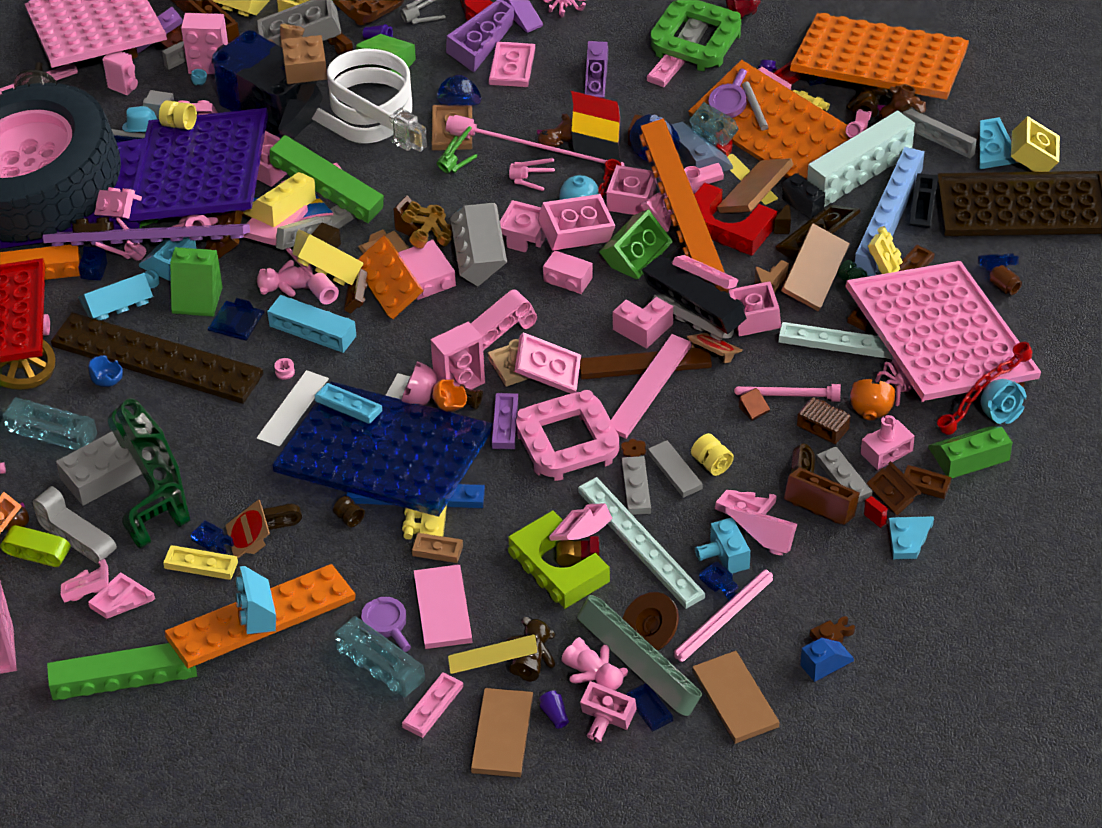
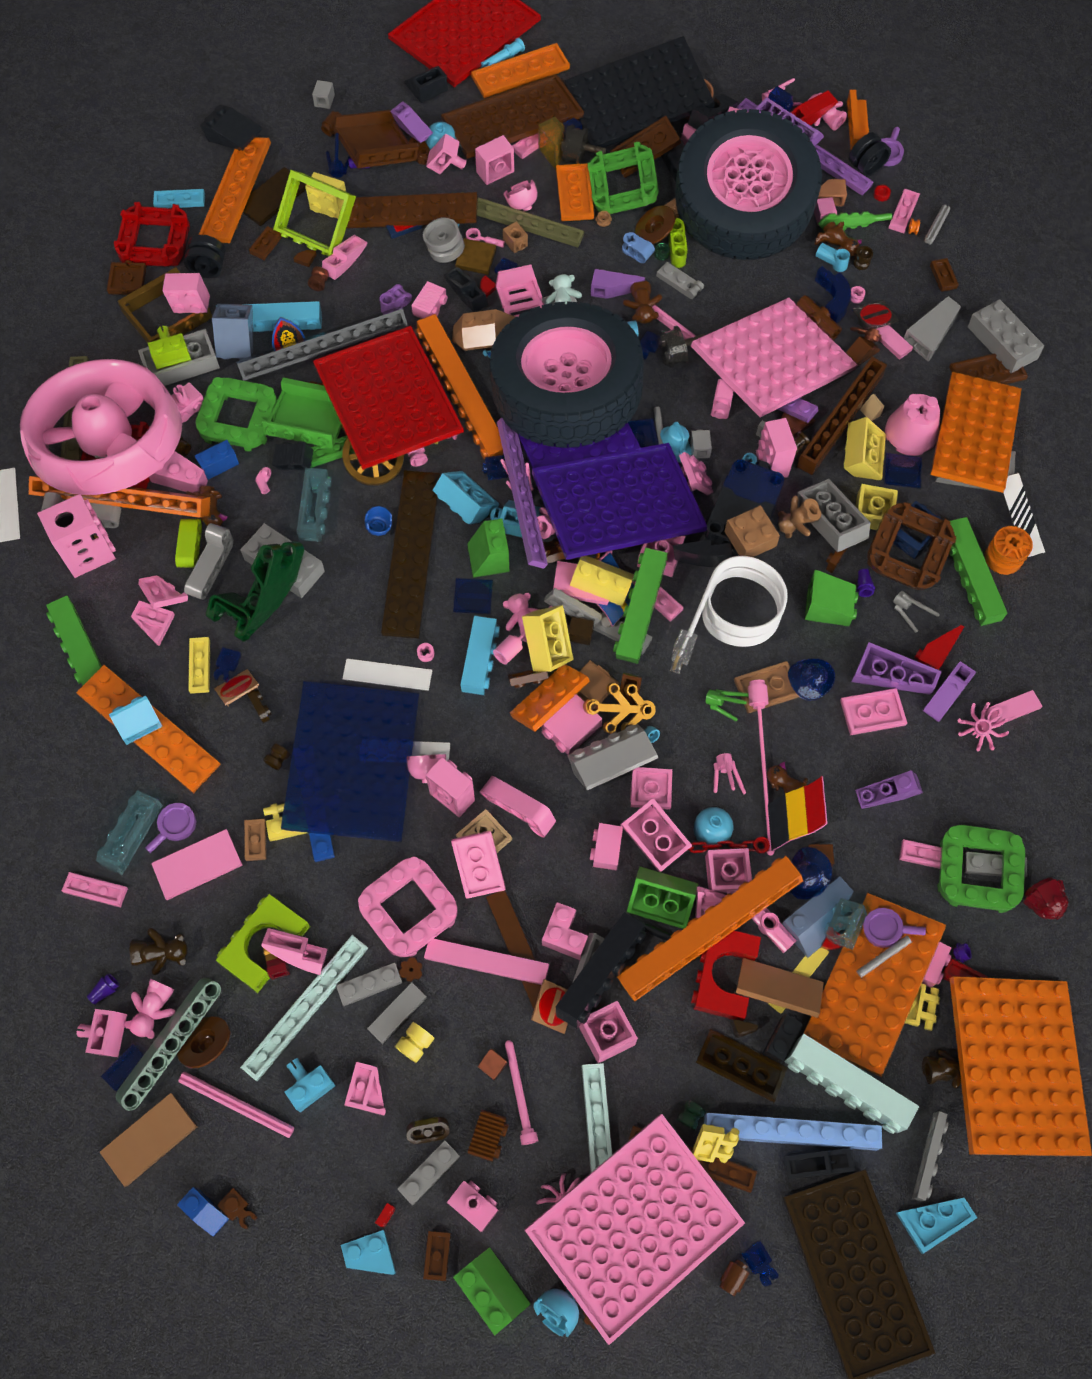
camera: 70 degrees right, 20 degrees up
dark brown plate [72,217,114,233] -> none
bright pink bracket [94,187,142,219] -> none
light yellow wheel [159,100,197,130] -> none
medium azure tile [315,383,382,424] -> none
orange hair [433,379,467,412] -> none
light yellow sticker [448,635,537,674] -> none
dark brown bush [459,384,483,409] -> none
medium nougat tile [471,688,533,777] -> none
medium lavender plate [492,393,518,449] -> none
bright pink tile [672,255,738,289] -> none
clear blue plate [699,561,739,600] -> none
bright pink slope [725,505,797,555] -> none
medium nougat slope [755,260,789,294] -> none
tile [781,224,850,311] -> none
reddish brown brick [784,467,860,525] -> none
bright pink bar [846,110,872,138] -> none
orange cylinder [850,379,895,420] -> none
reddish brown plate [866,461,921,515] -> none
reddish brown animal [878,84,926,121] -> none
red piece [937,342,1032,435] -> none
light yellow brick [1011,116,1060,172] -> none

